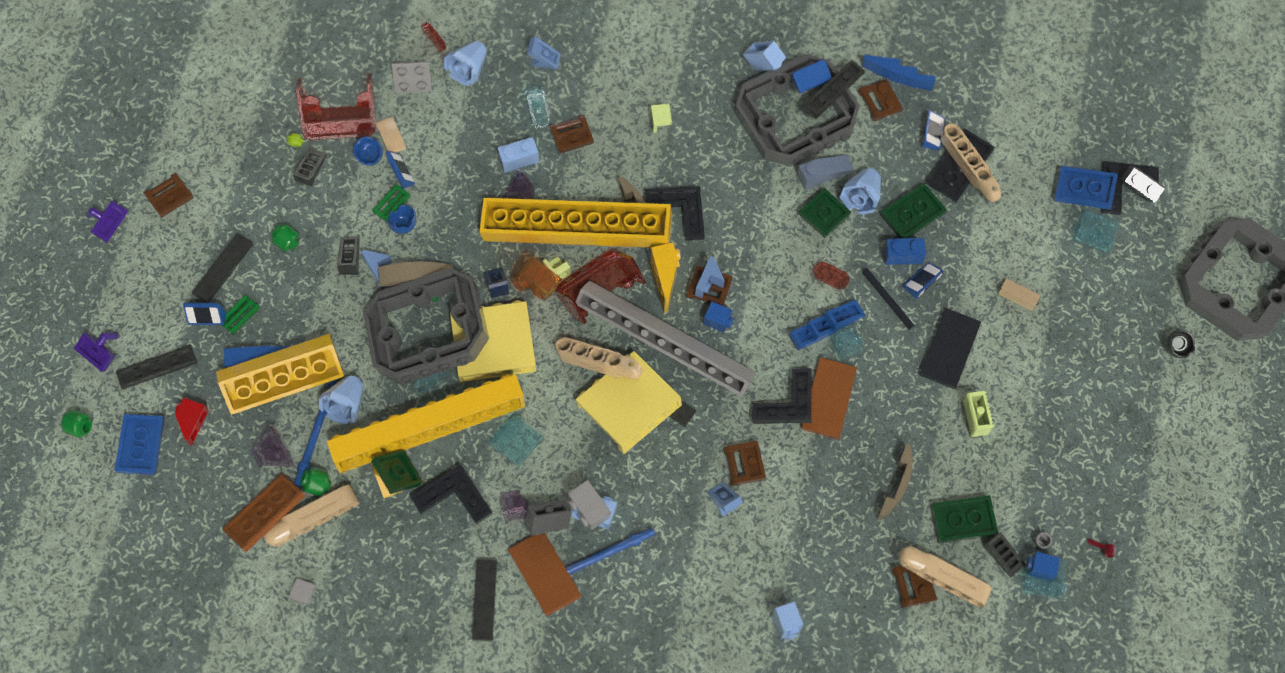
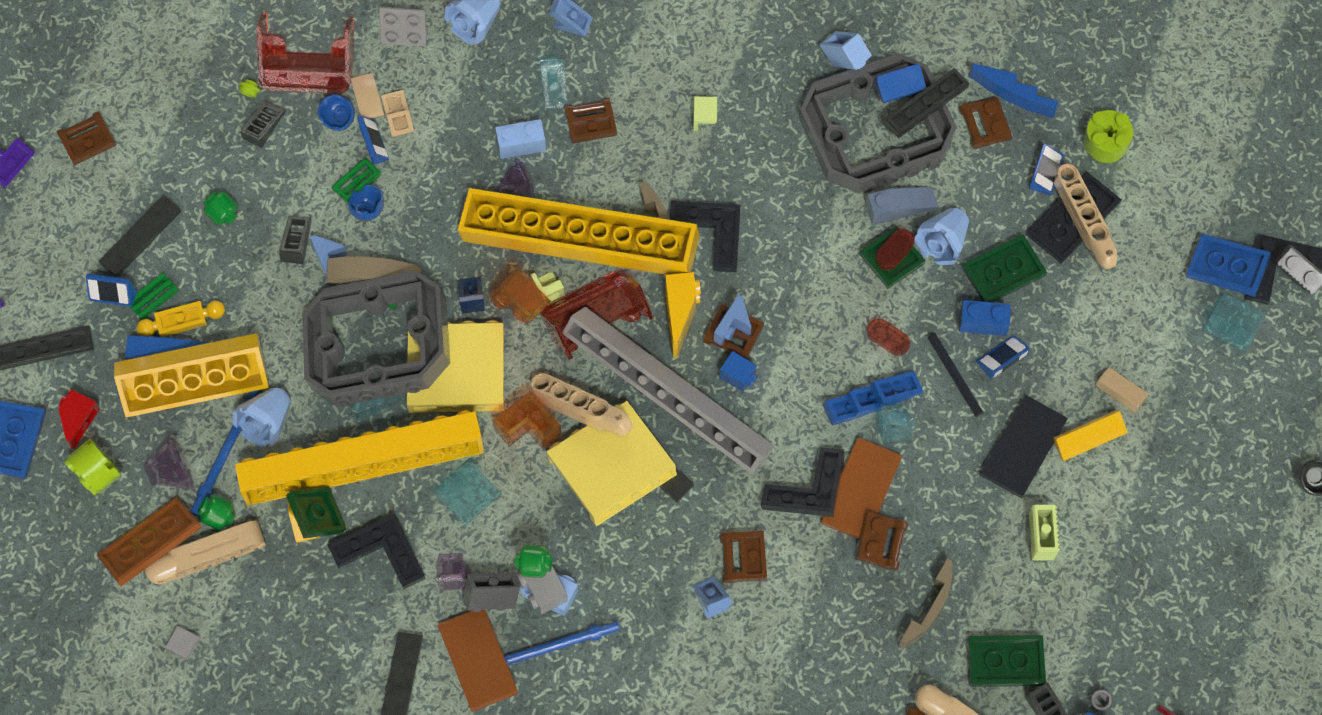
camera: 10 degrees right, 0 degrees up
none -> lime brick [64,438,122,496]
none -> yellow plate [136,300,225,337]
none -> tan slope [381,90,414,138]
none -> clear orange brick [492,391,562,449]
none -> green head [515,545,552,578]
none -> reddish brown plate [855,511,908,571]
none -> clear red tile [876,229,915,270]
none -> yellow tile [1053,410,1128,461]
none -> lime brick [1083,110,1133,163]

